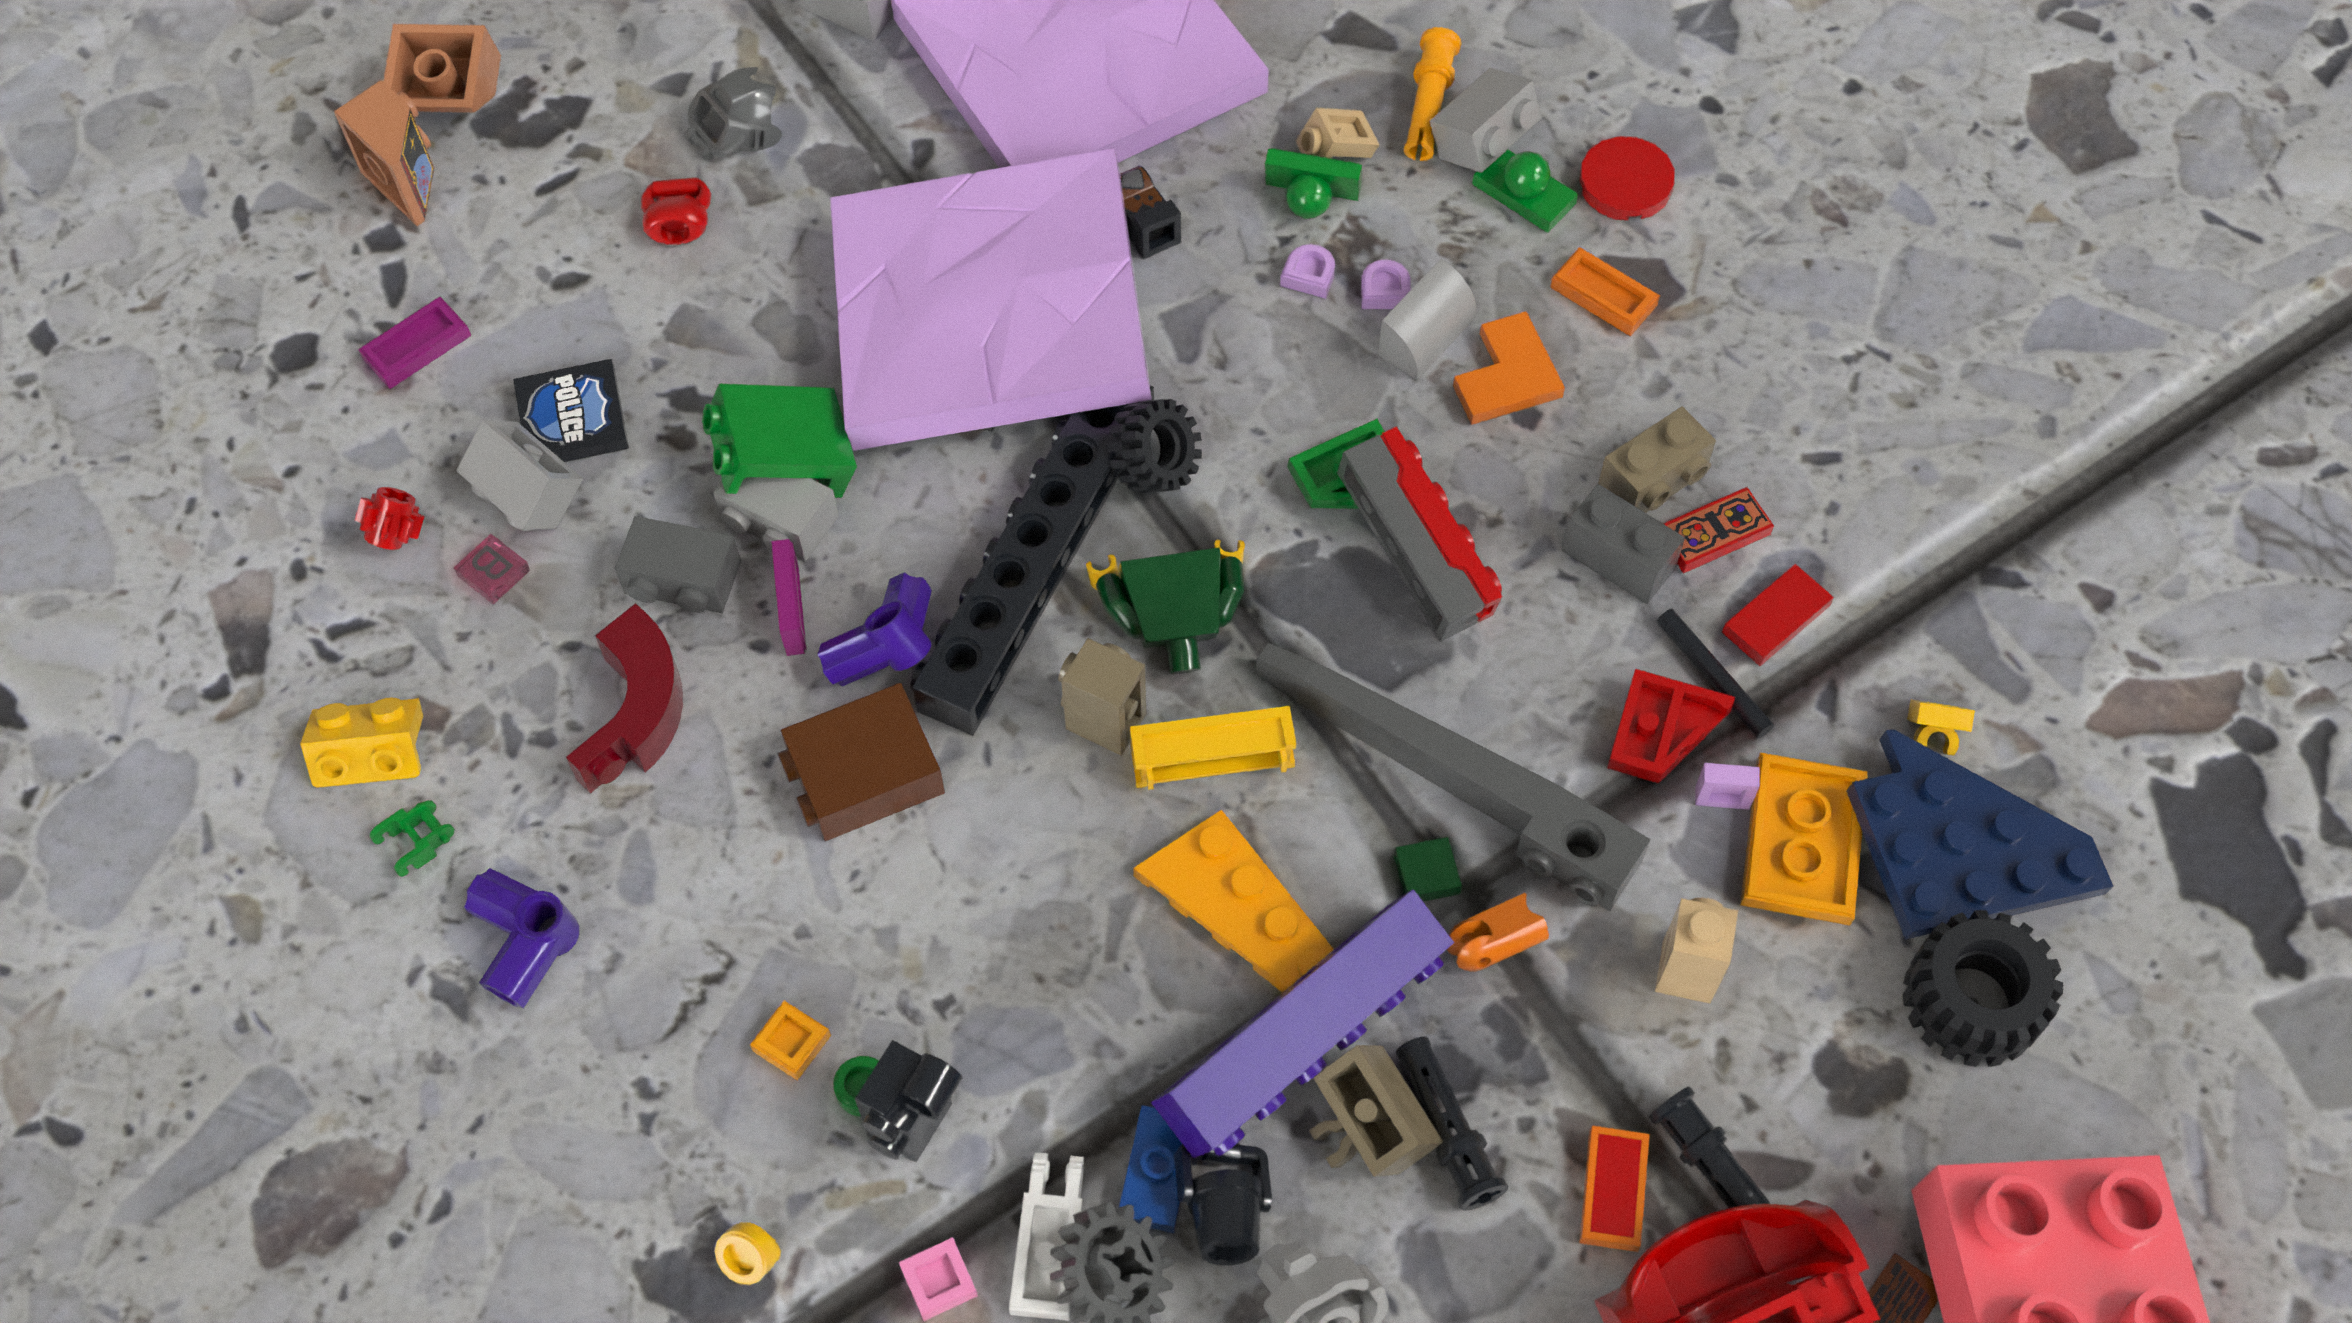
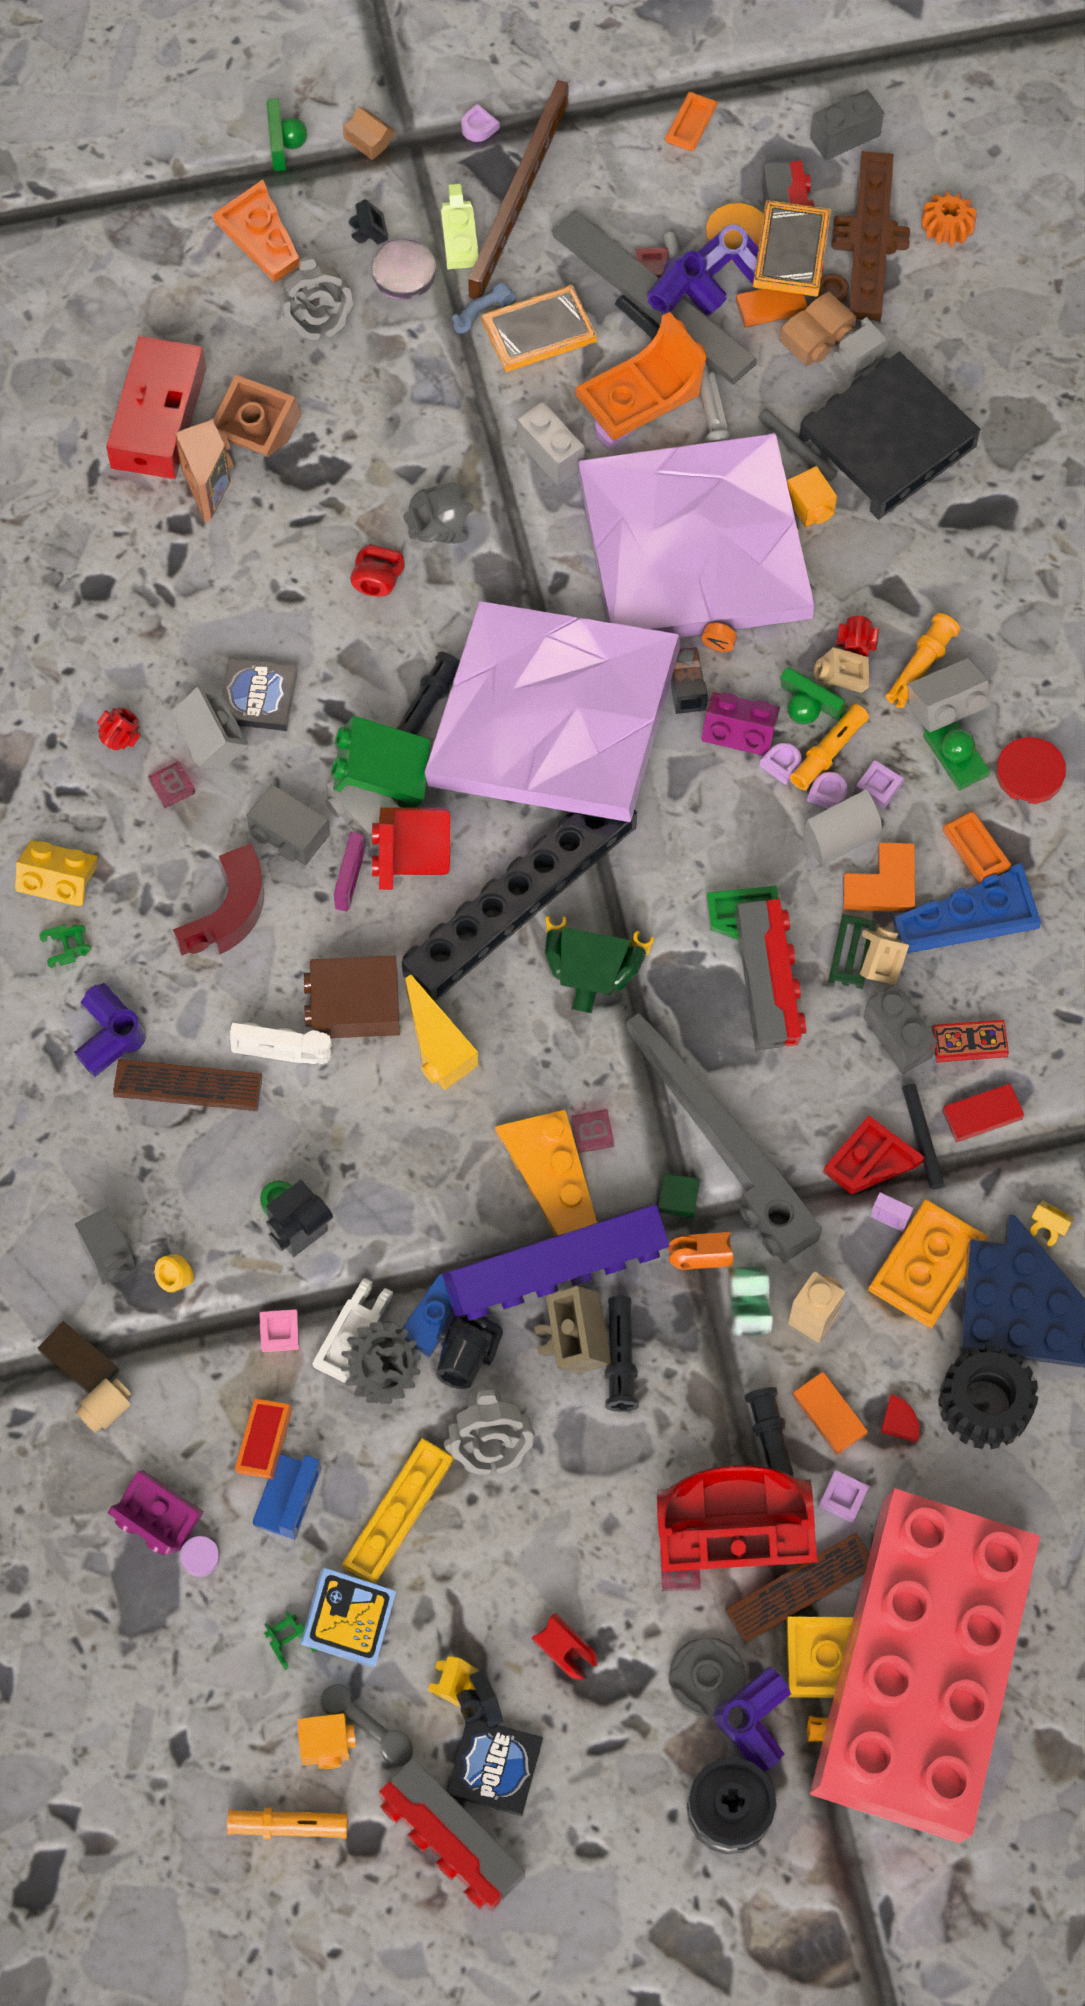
camera: 20 degrees right, 5 degrees up
magenta tile [358,296,472,389] -> none
light orange tile [750,1000,831,1081] -> none
dark purple piece [818,572,932,687] -> none
dark tan brick [1058,638,1147,756] -> none
black tyre [1107,399,1202,493] -> none
yellow container [1130,706,1297,790] -> none
red tile [1579,1125,1650,1252] -> none
dark tan brick [1598,406,1716,513] -> none
none -> dark grey piece [74,1207,136,1284]
none -> brick [106,336,206,480]
none -> reddish brown tile [113,1059,262,1111]
none -> white hinge [230,1022,332,1065]
none -> red bracket [372,807,451,890]
none -> black pin [396,652,460,735]
none -> yellow slope [405,974,479,1091]
none -> clear pink tile [571,1109,614,1153]
none -> orange tile [701,622,737,652]
none -> magenta bracket [701,692,780,756]
none -> clear green brick [728,1266,773,1336]
none -> light orange pin [789,704,869,790]
none -> orange tile [792,1372,868,1455]
none -> lavender tile [818,1470,870,1523]
none -> dark green tile [828,914,877,989]
none -> red gear [836,616,879,656]
none -> lavender tile [855,760,904,809]
none -> tan bracket [860,927,909,985]
none -> red tile [880,1394,919,1443]
none -> blue wing [893,862,1041,954]

